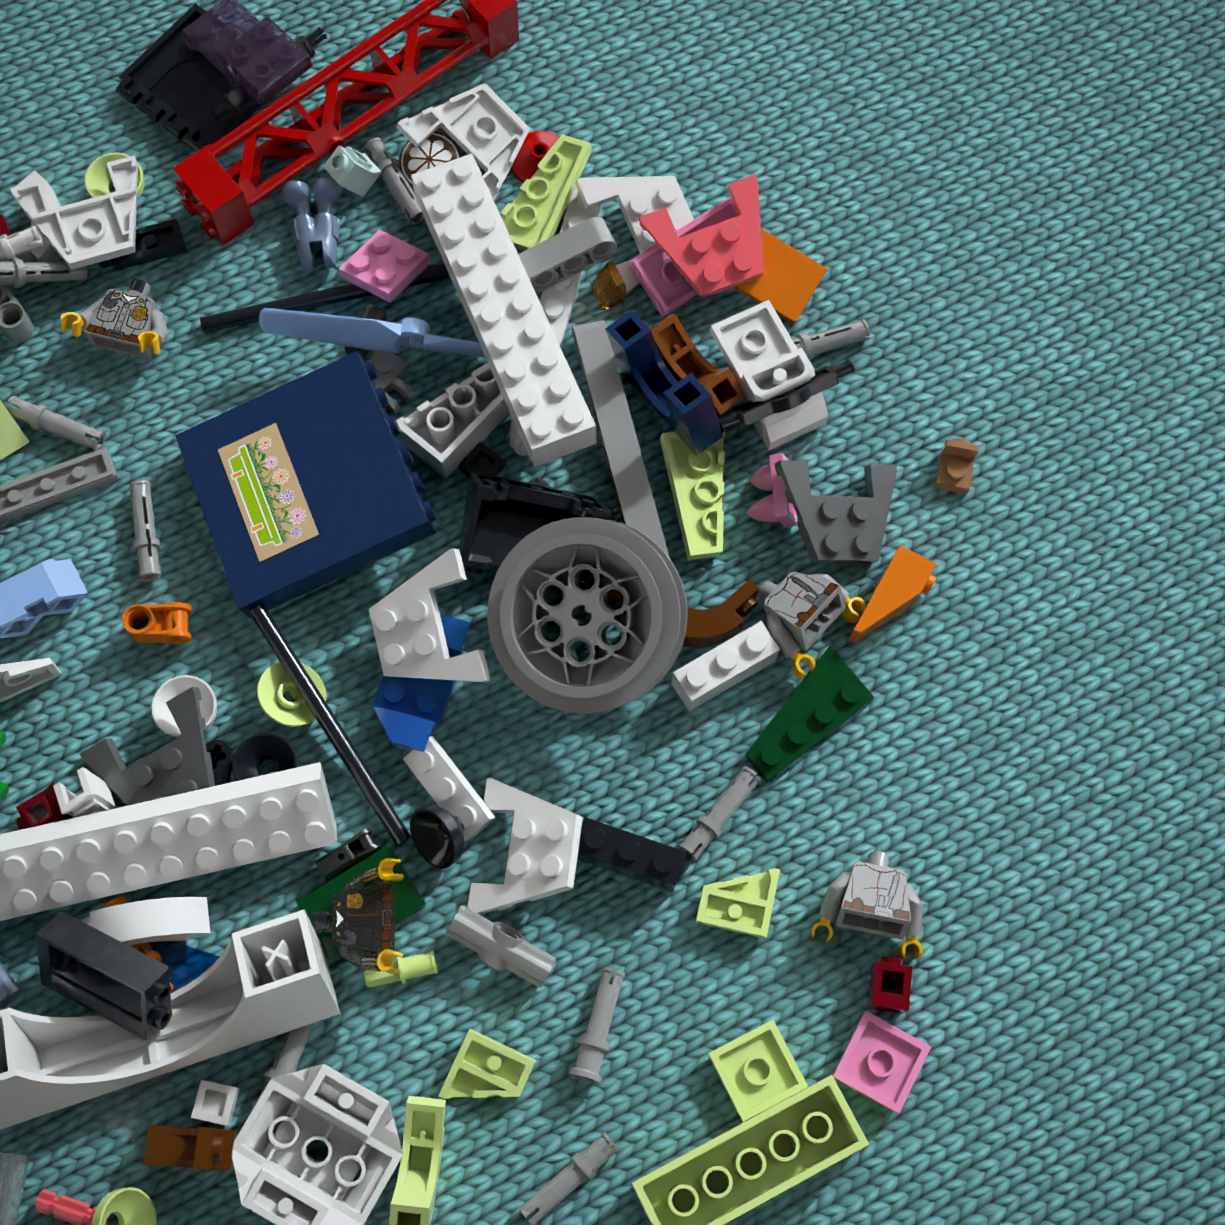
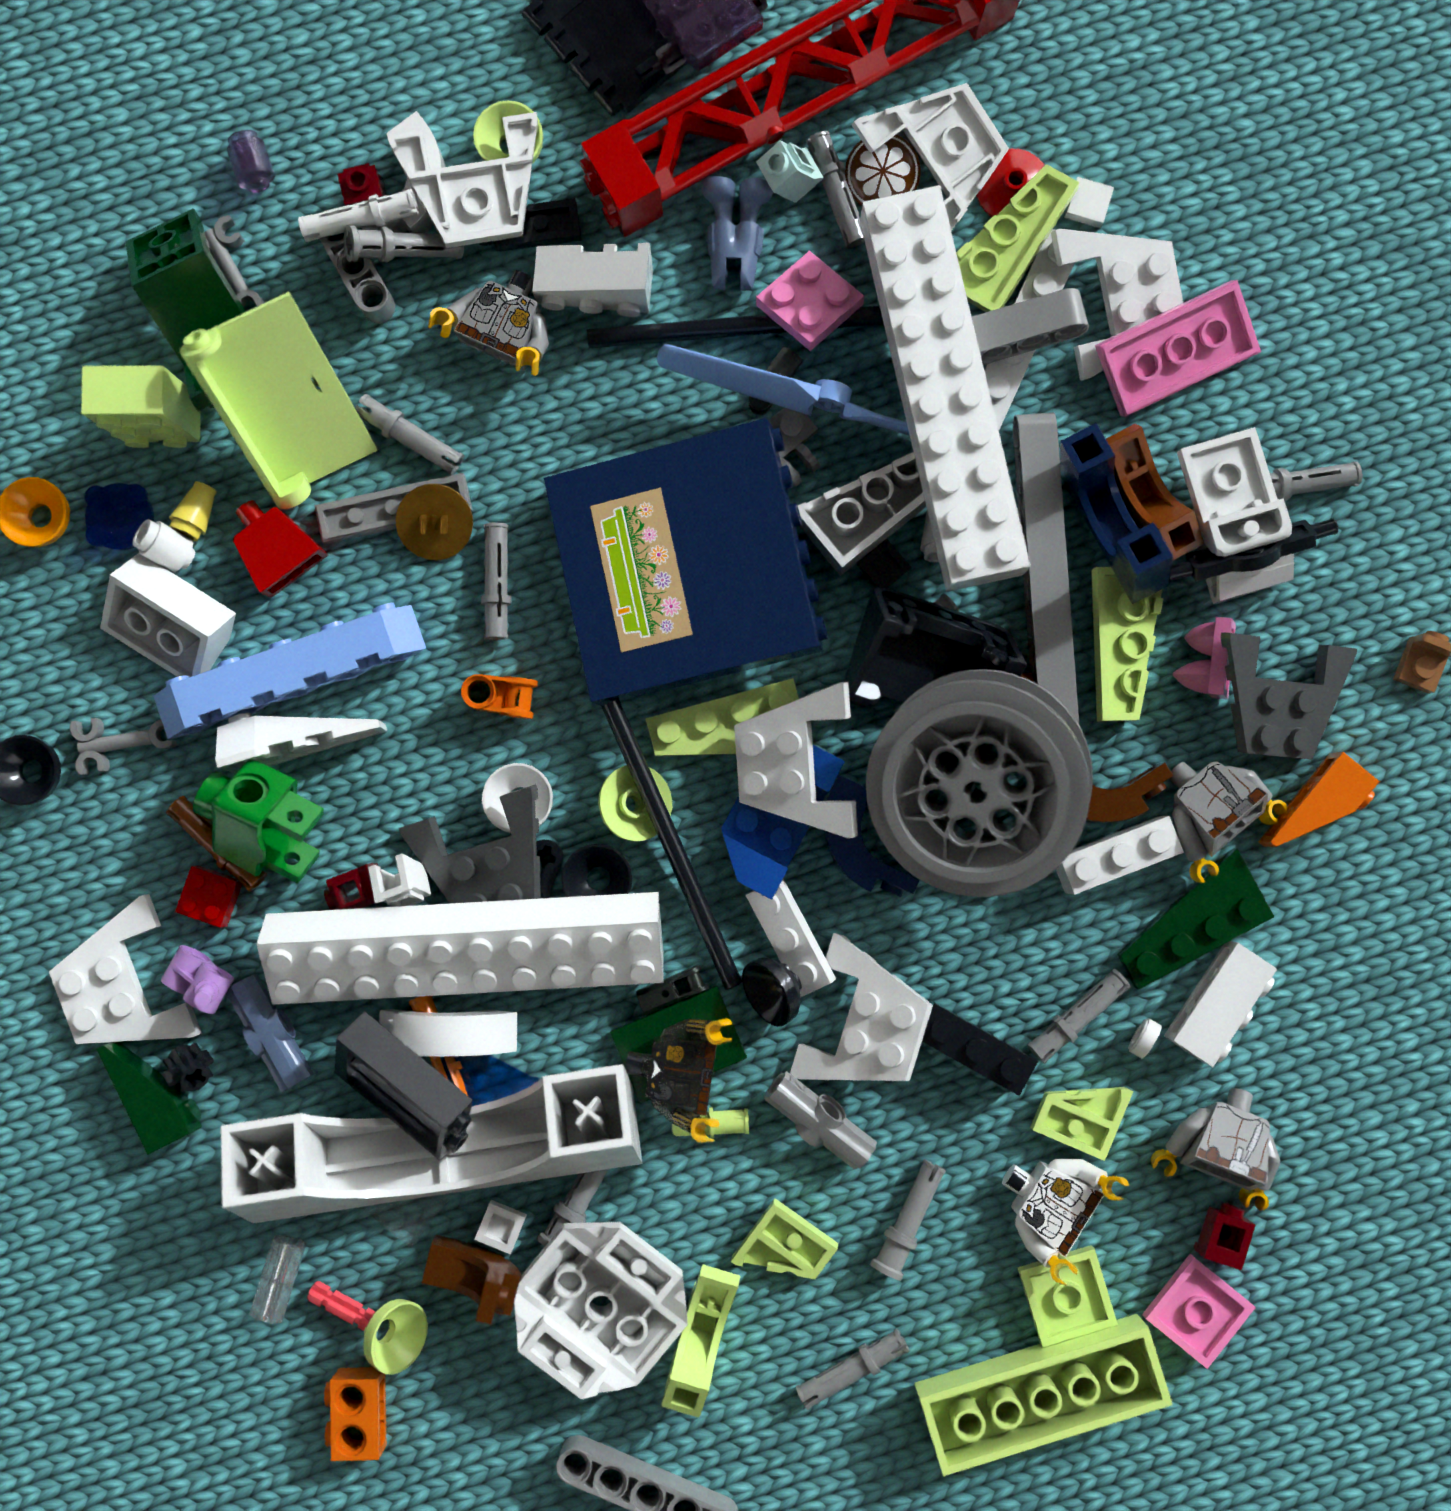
camera: 15 degrees right, 15 degrees up
clear orange slope [591,261,626,310] -> none
coral wing [638,174,764,299] -> none
orange tile [732,229,827,325] -> none
none -> pearl gold piece [396,483,473,560]
none -> white wedge [532,243,653,317]
none -> yellowish green wing [645,678,799,756]
none -> dark blue arch [824,775,919,897]
none -> white torso [1002,1159,1129,1286]
none -> white tile [1064,177,1114,228]
none -> white tile [1128,1018,1162,1059]
none -> white brick [1164,941,1277,1067]

